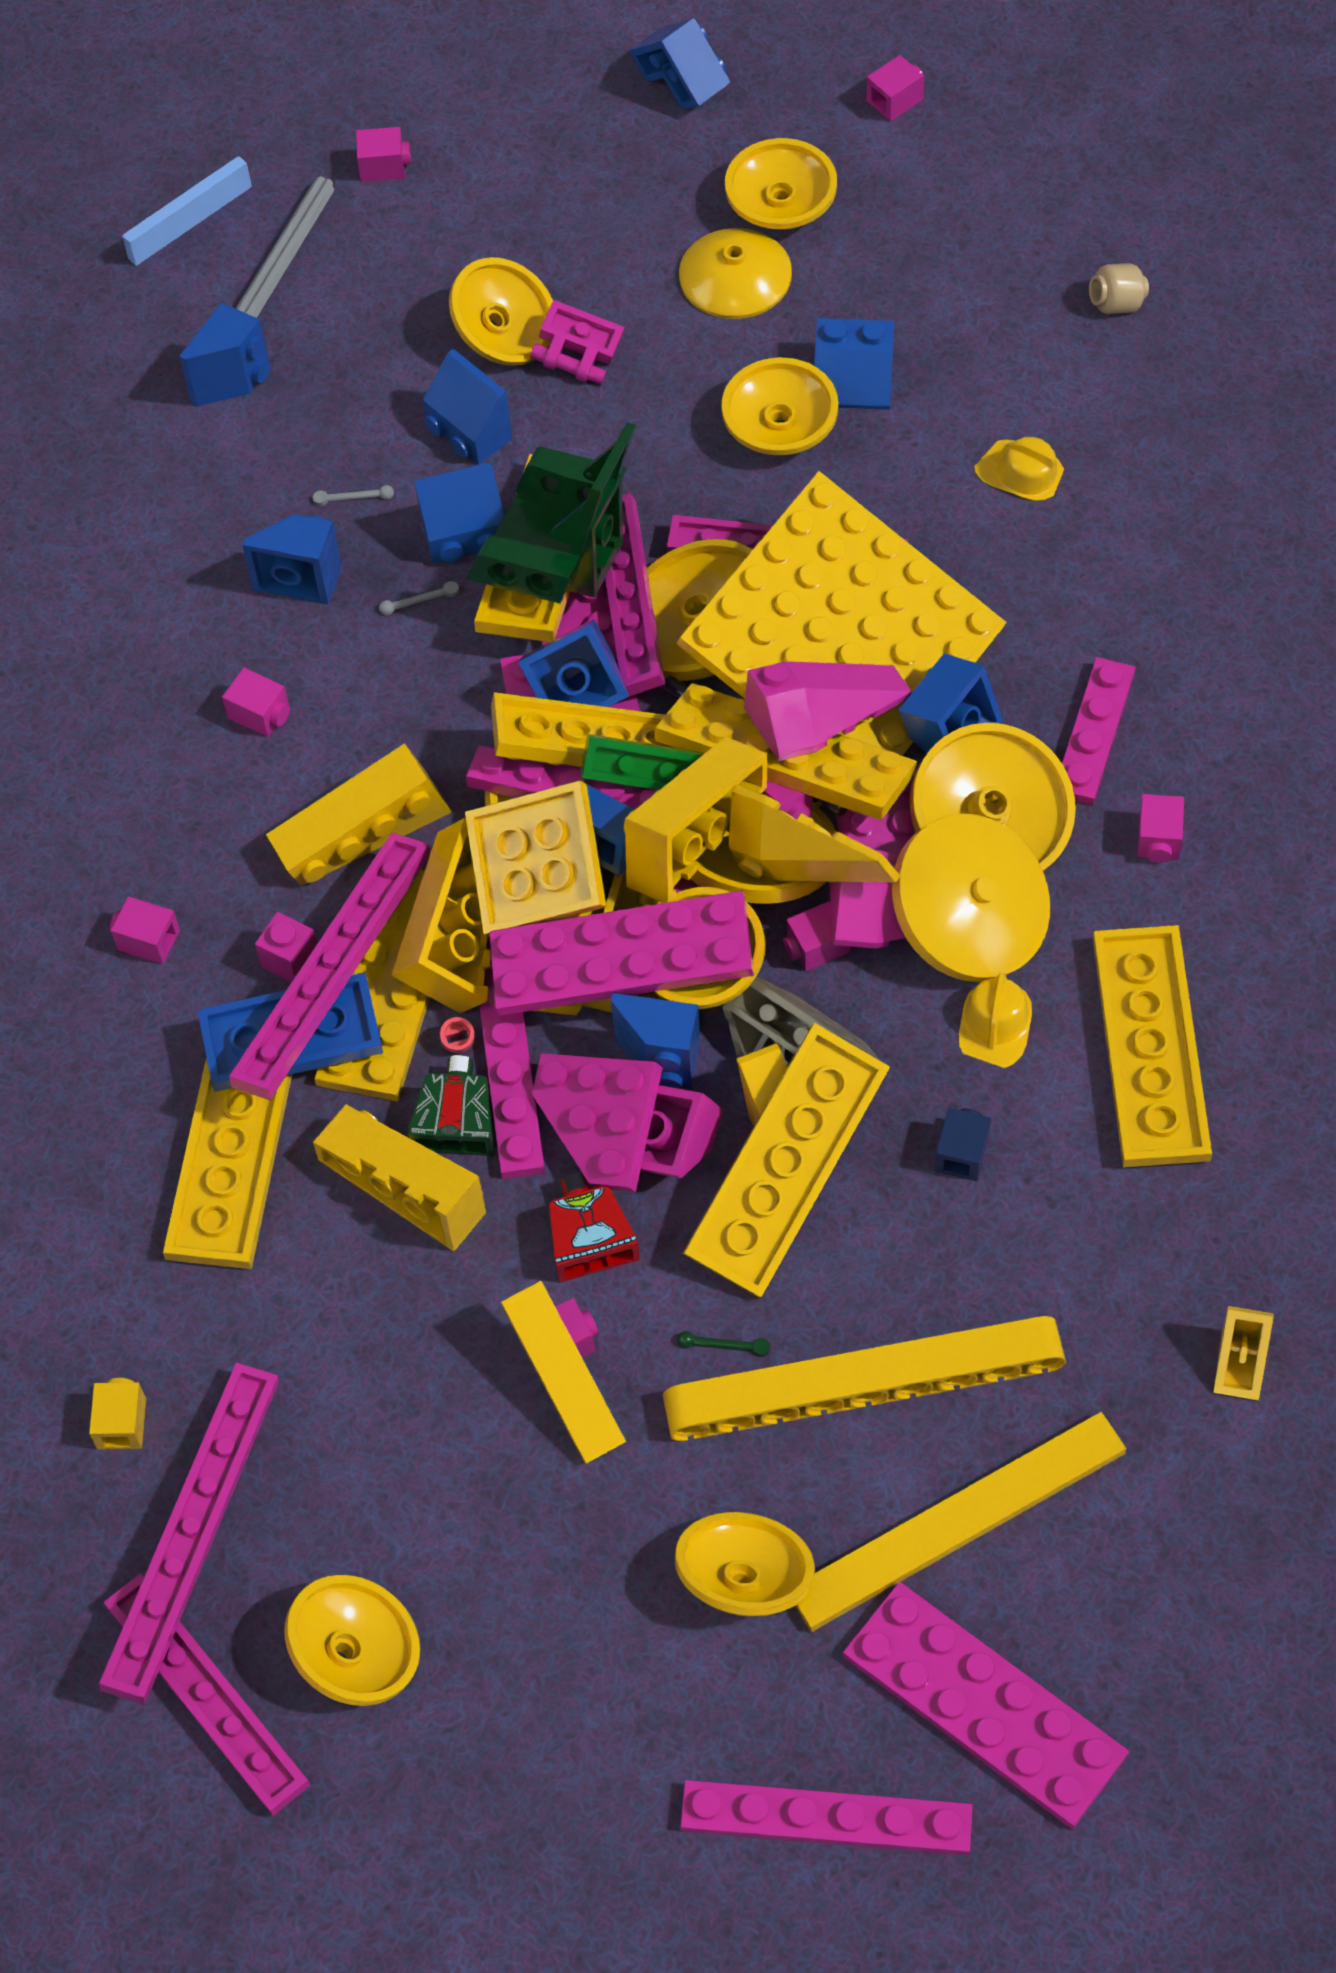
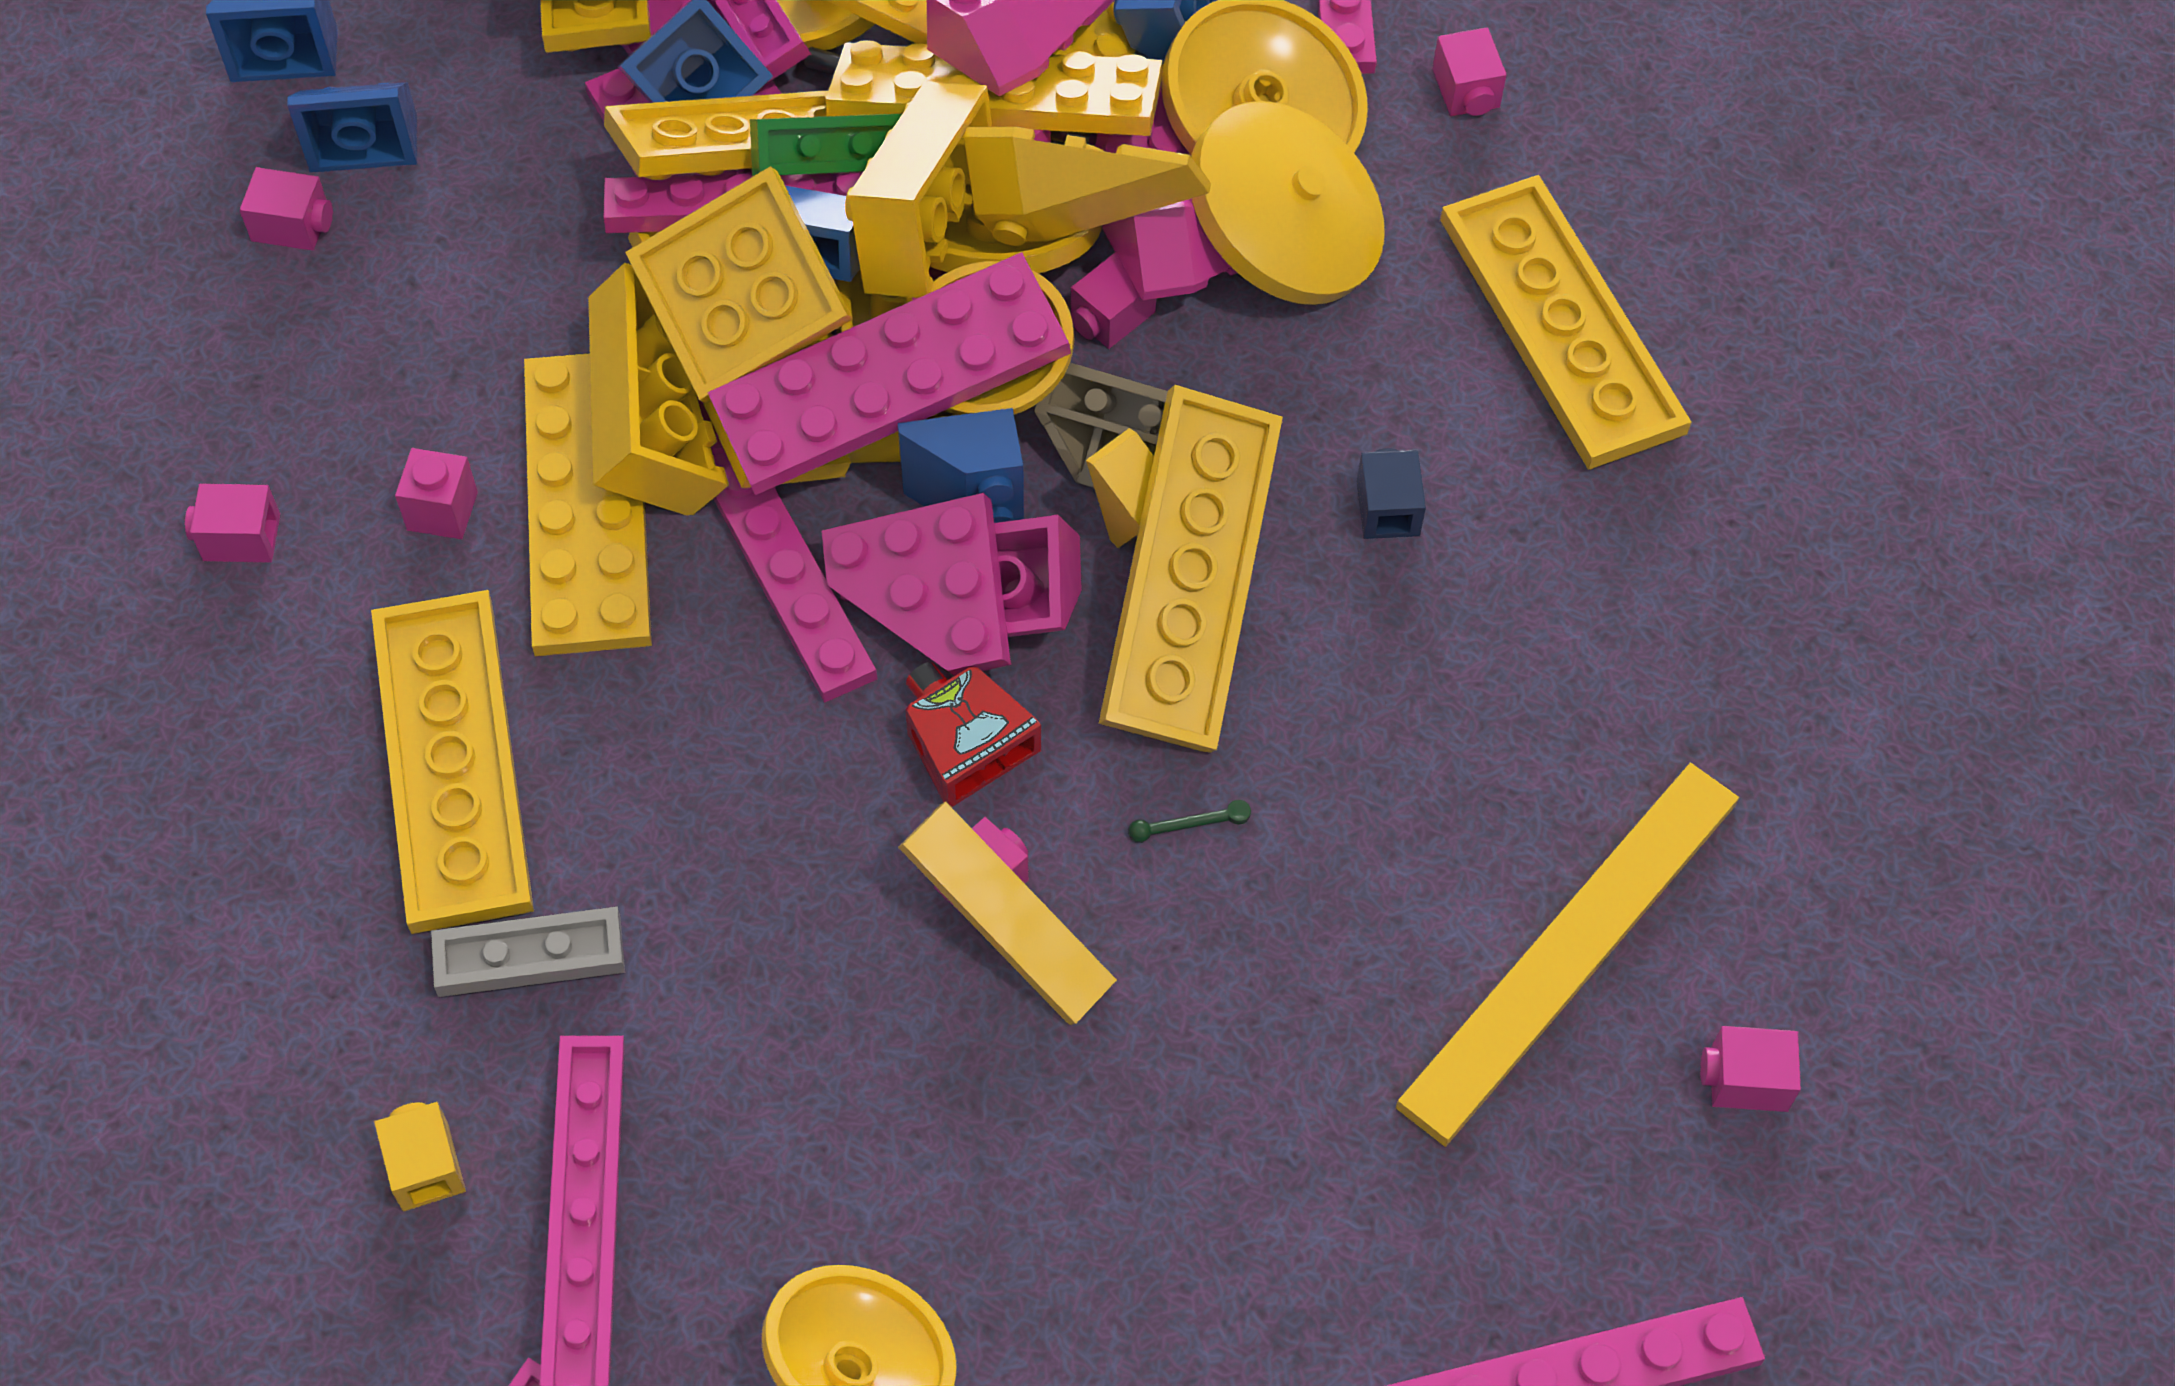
camera: 25 degrees left, 0 degrees up
blue plate [197,972,383,1092] -> none
dark pink plate [229,833,430,1100] -> none
yellow wedge [266,743,452,886] -> none
yellow wedge [313,1104,486,1251] -> none
light grey hinge [379,581,459,616] -> none
dark green torso [408,1055,494,1156] -> none
coral hinge [440,1017,474,1053] -> none
yellow beam [662,1316,1066,1441] -> none
yellow dish [675,1512,815,1617] -> none
dark pink plate [843,1582,1130,1830] -> none
yellow piece [959,973,1032,1068] -> none
yellow slope [1213,1306,1274,1401] -> none
none -> blue slope [287,82,417,173]
none -> light grey plate [431,906,625,997]
none -> dark pink brick [1700,1026,1801,1112]

